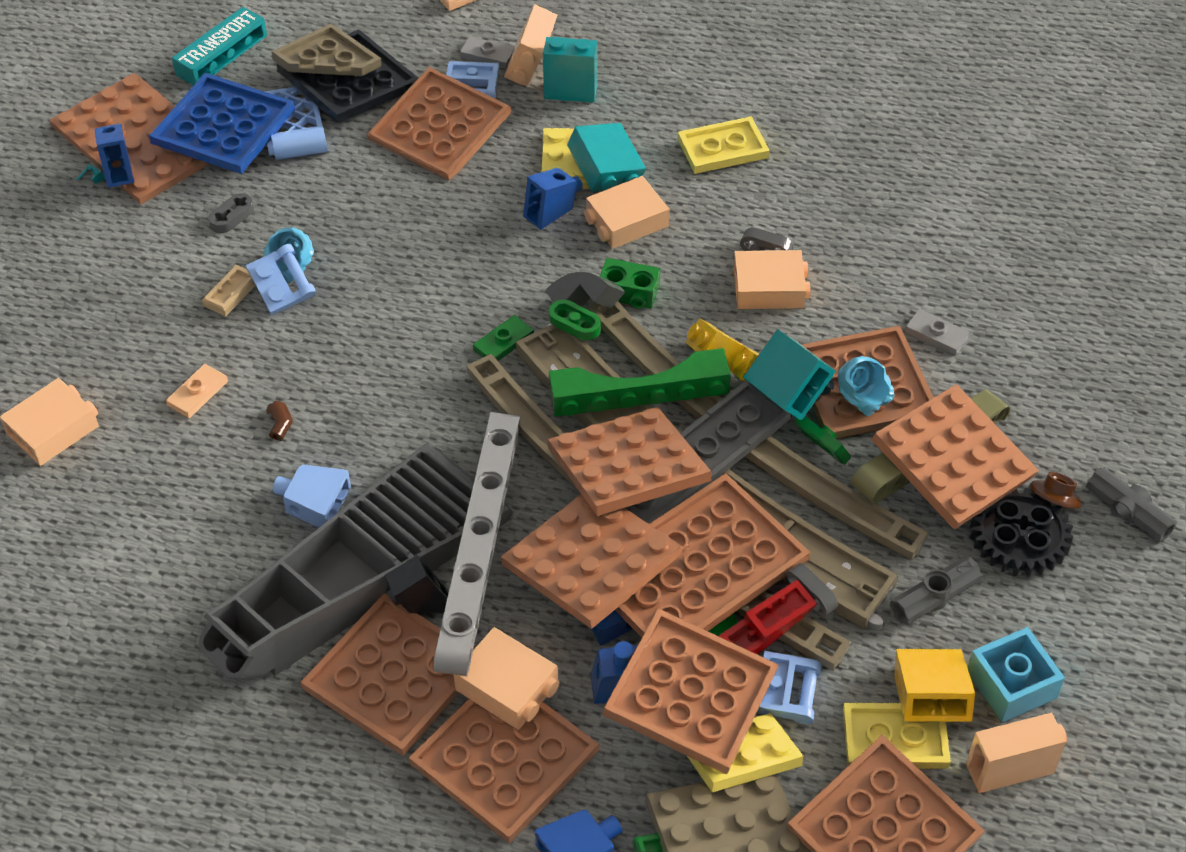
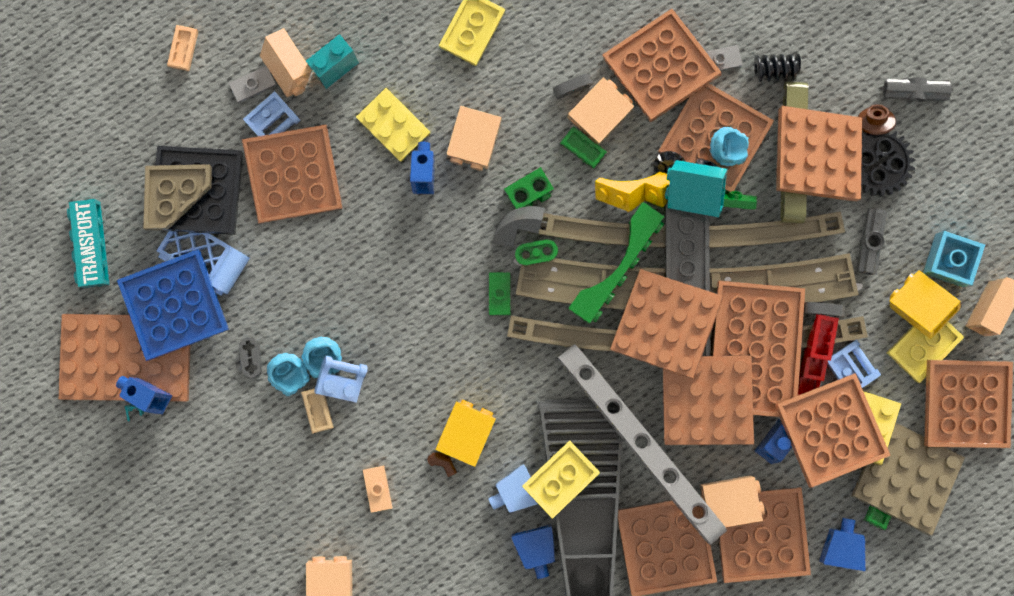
camera: 45 degrees left, 35 degrees up
black slope [385,555,449,613] -> none
teal brick [567,123,646,192] -> none
none -> medium azure hair [267,353,310,396]
none -> yellow brick [435,399,496,467]
none -> blue torso [511,524,555,579]
none -> light yellow plate [522,441,600,519]
none -> green plate [560,126,607,169]
none -> nougat plate [602,9,722,122]
none -> black piece [754,54,801,82]

